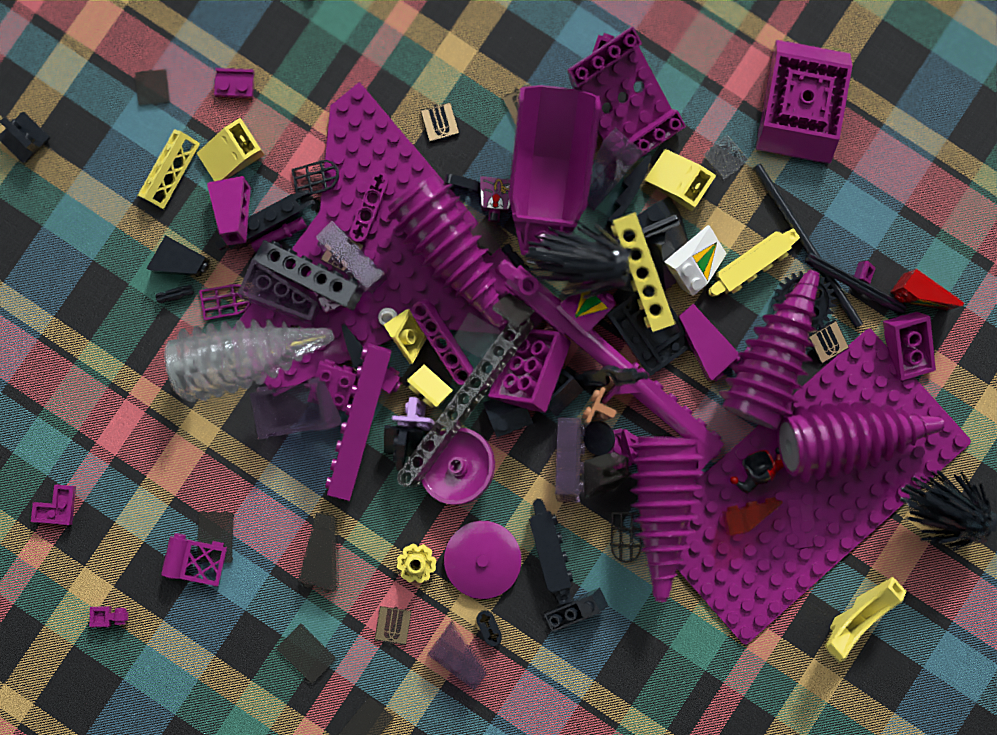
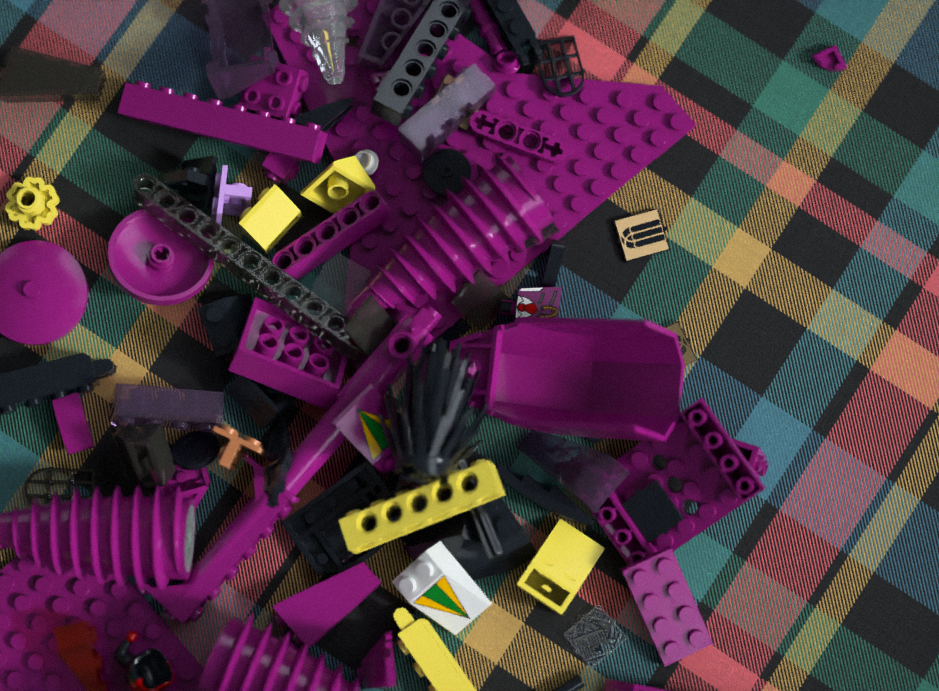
camera: 90 degrees right, 5 degrees down
none -> magenta slope [52,392,95,455]
none -> magenta wedge [357,631,397,689]
none -> black piece [424,148,471,196]
none -> magenta plate [494,51,520,75]
none -> black piece [621,480,684,543]
none -> magenta plate [621,546,713,666]

